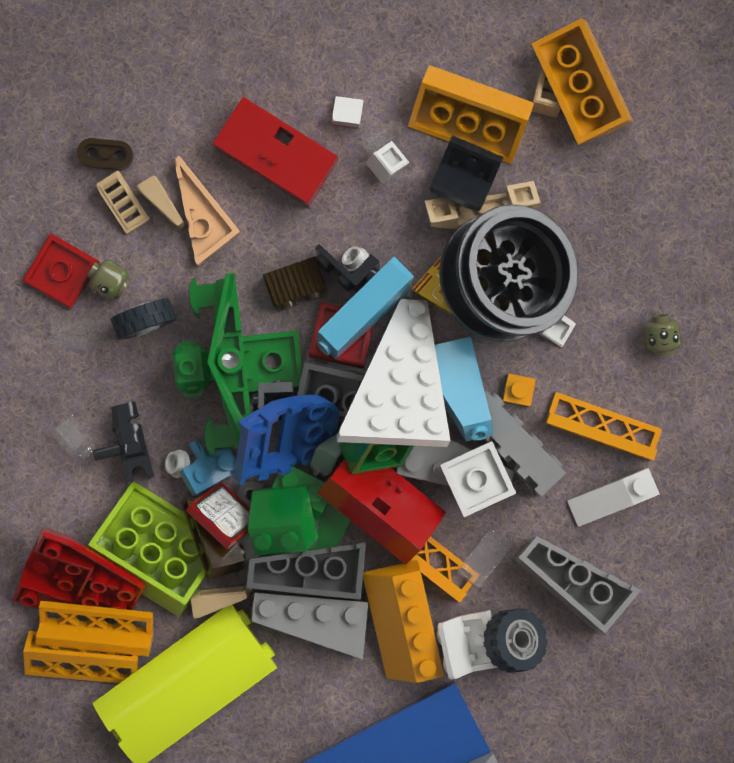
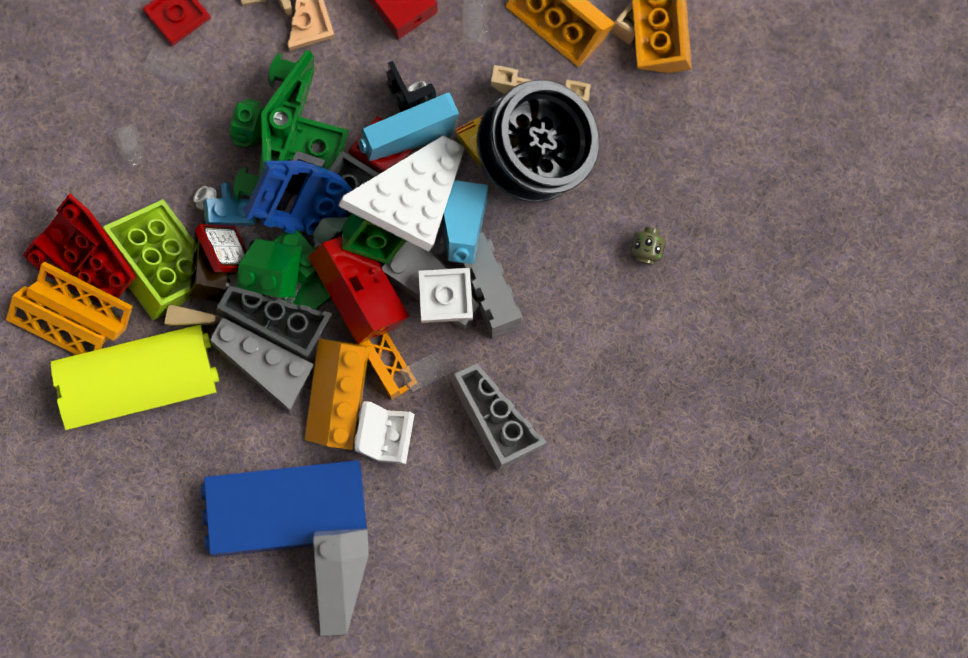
camera: 15 degrees right, 10 degrees down
olive head [87,259,130,301] -> none
black piece [92,402,154,484] -> none
black wheel [110,298,177,340] -> none
dark brown brick [263,256,327,311] -> none
white slope [366,141,409,183] -> none
black bracket [429,135,504,211] -> none
black wheel [483,608,548,673] -> none
light orange plate [503,373,536,407] -> none
white slope [538,315,576,347] -> none
light orange fence [545,392,662,461] -> none
white slope [567,468,659,527] -> none

